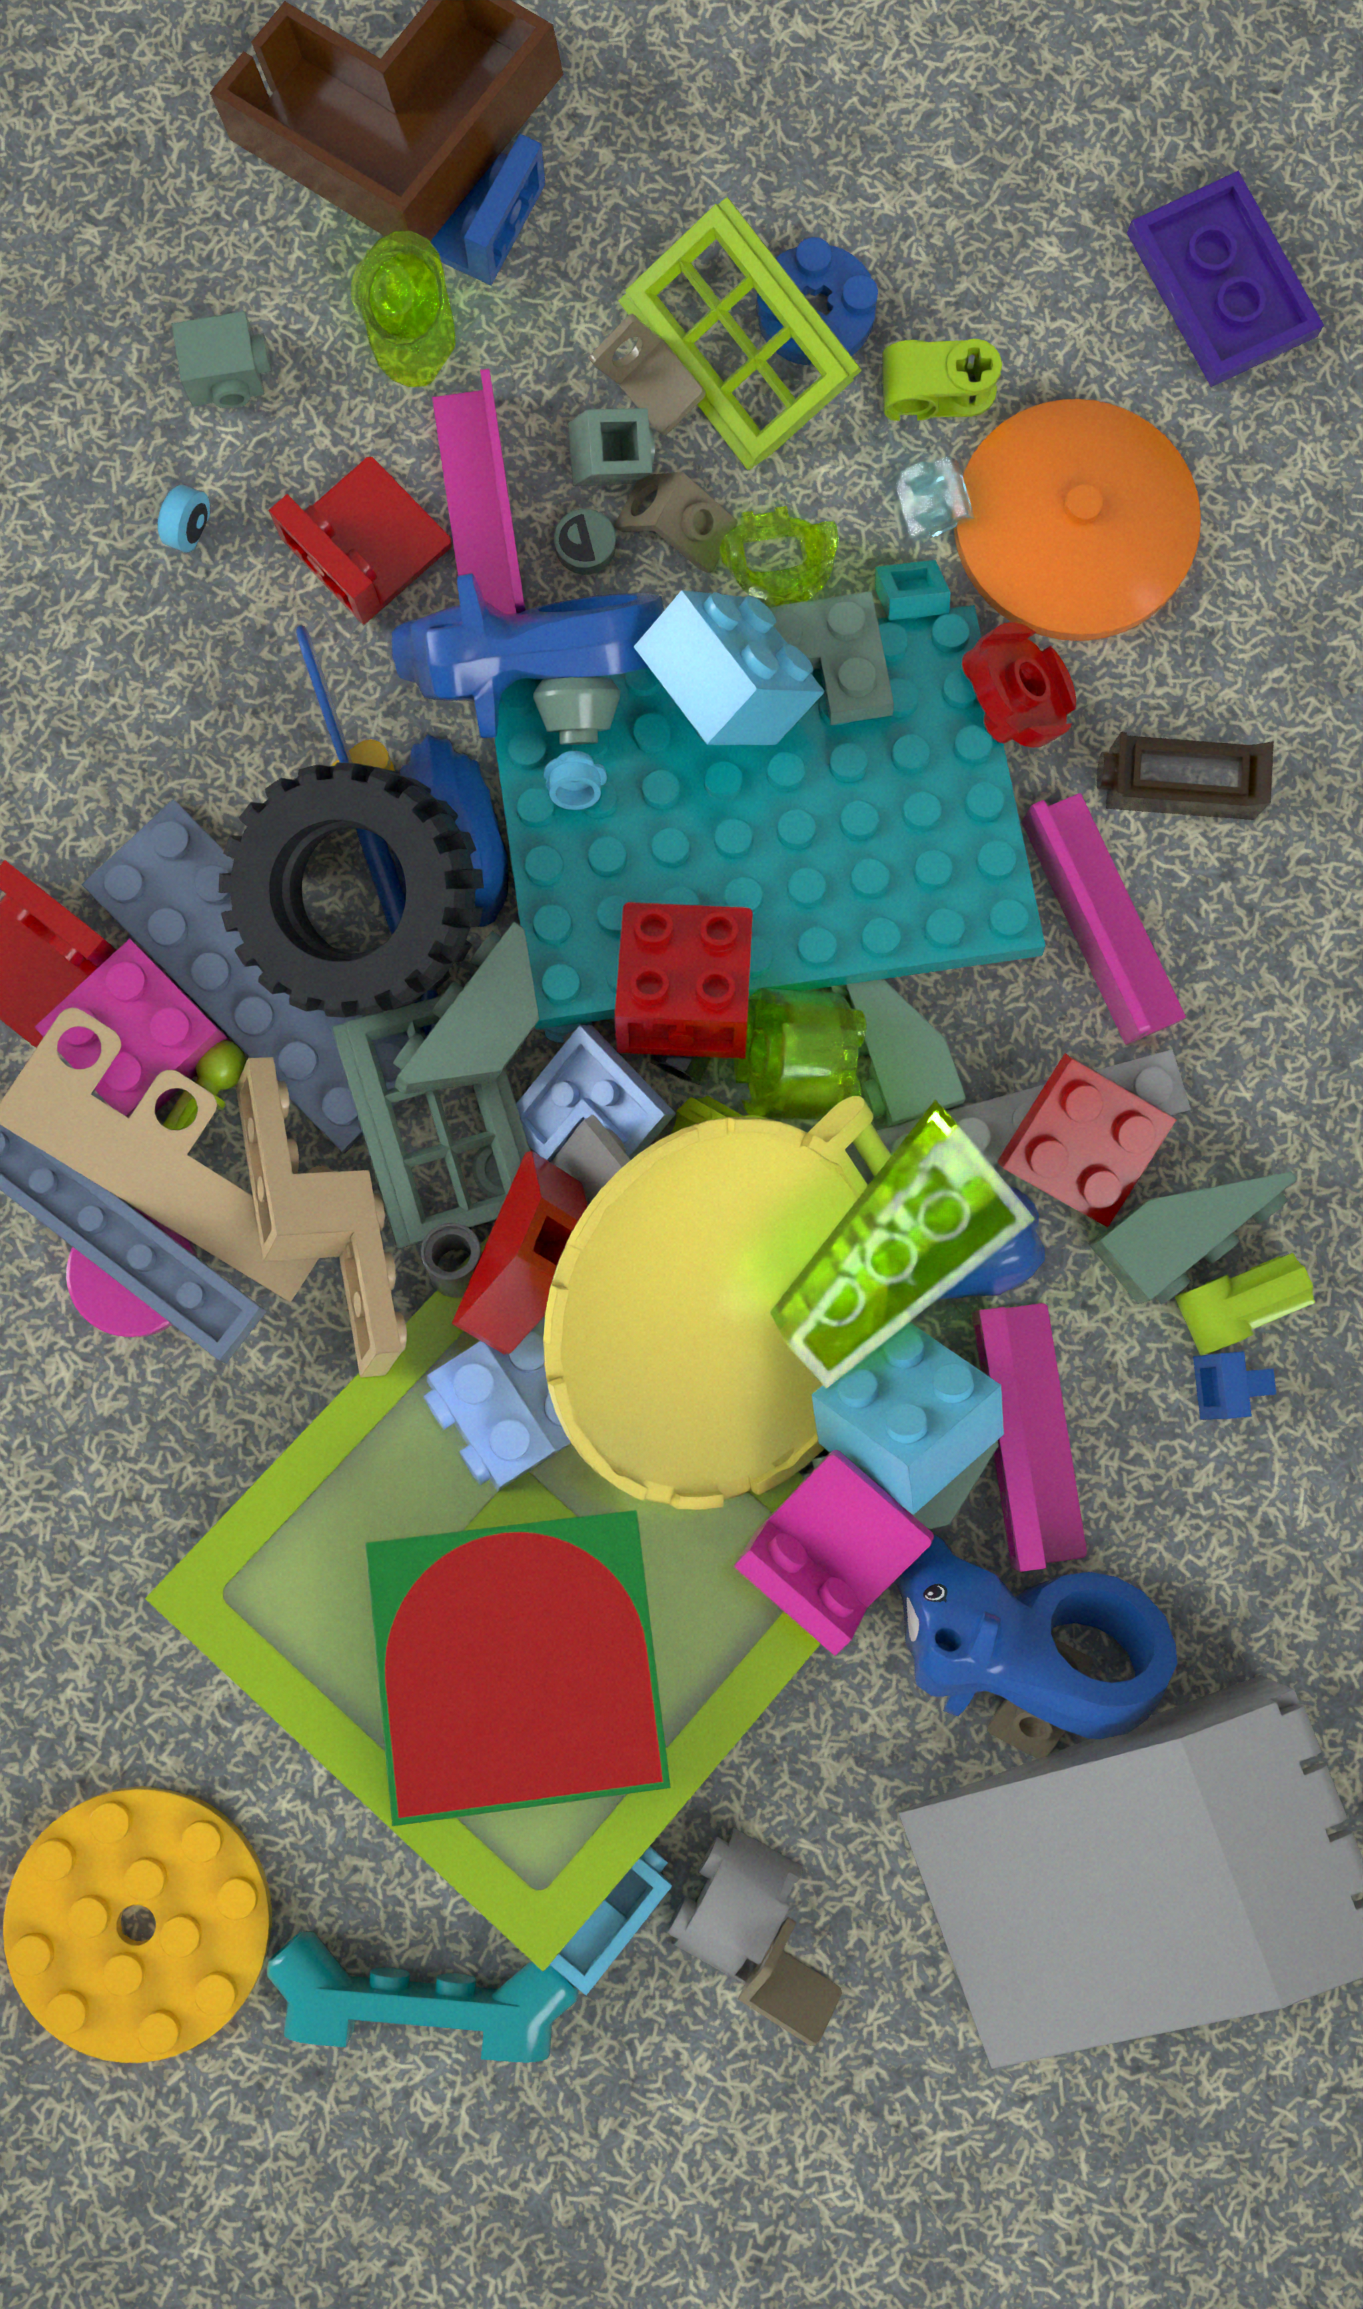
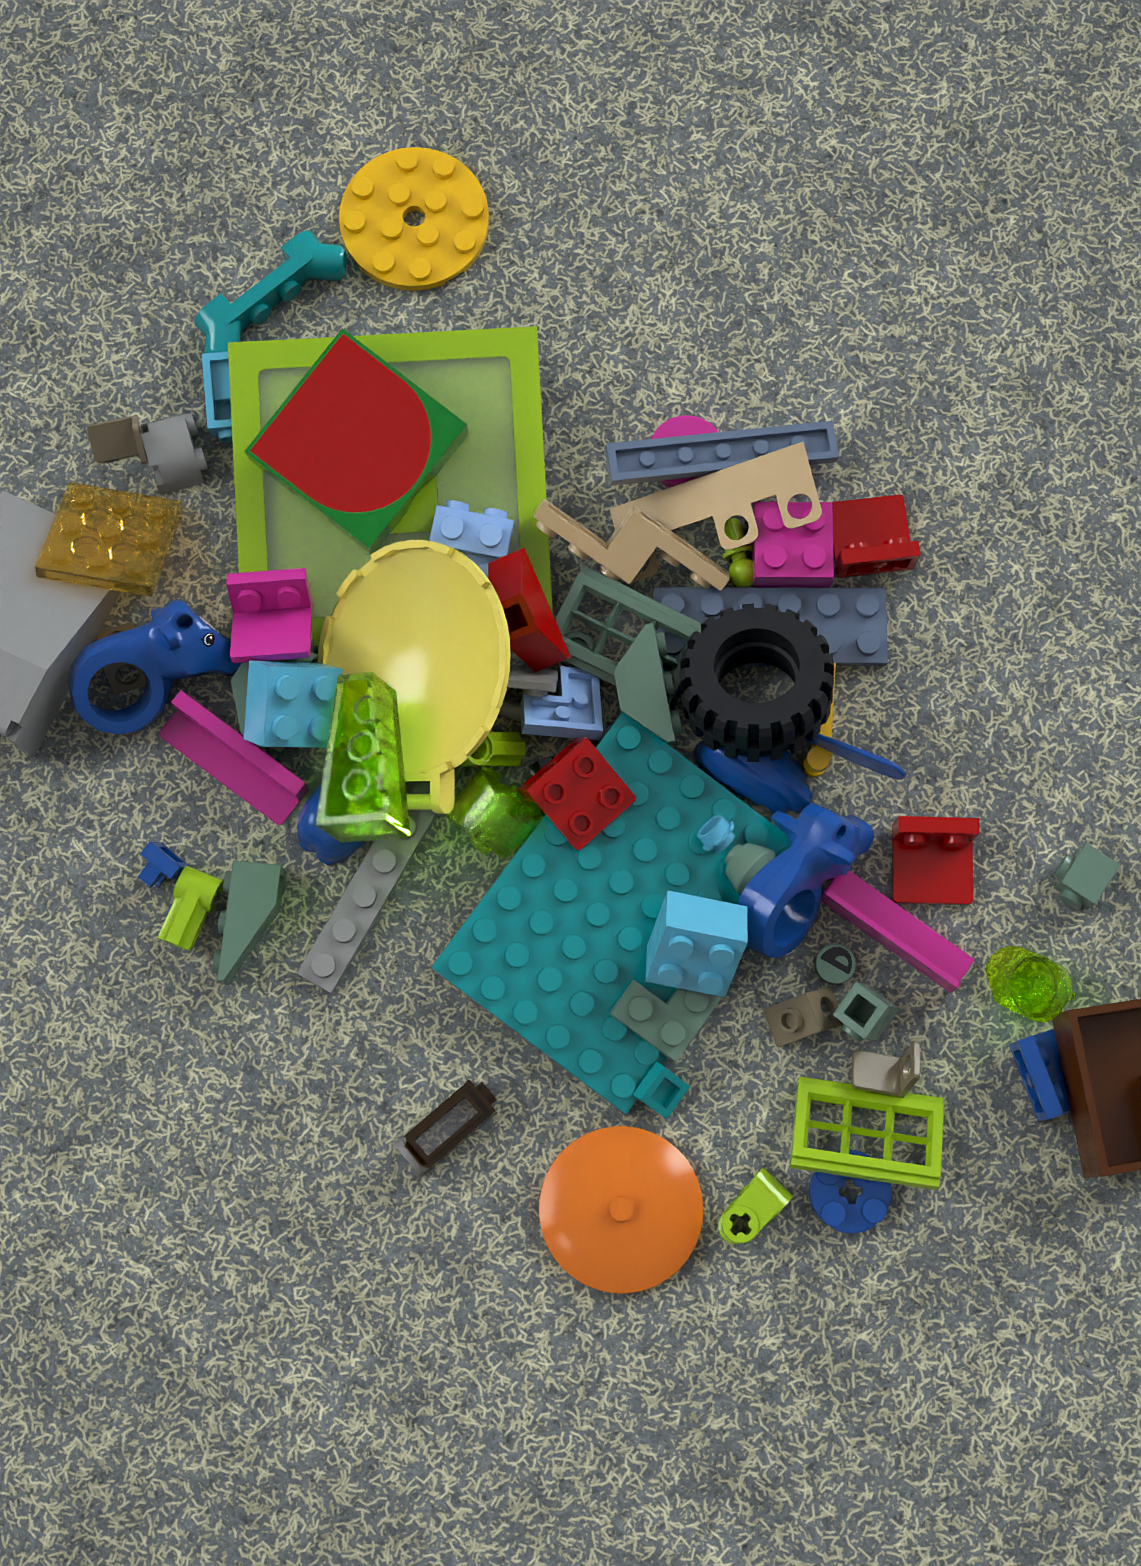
camera: 140 degrees right, 5 degrees down
medium azure tile [158,485,210,553] -> none
dark grey beam [421,1223,482,1298] -> none
clear neon green helmet [719,506,839,608] -> none
sand green slope [827,979,966,1128] -> none
clear light blue tile [895,456,975,542] -> none
red plate [962,622,1076,748] -> none
plate [997,1053,1177,1228] -> none
dark pink panel [1021,793,1186,1046] -> none
dark purple plate [1127,170,1324,387] -> none
none -> clear yellow plate [35,482,183,597]

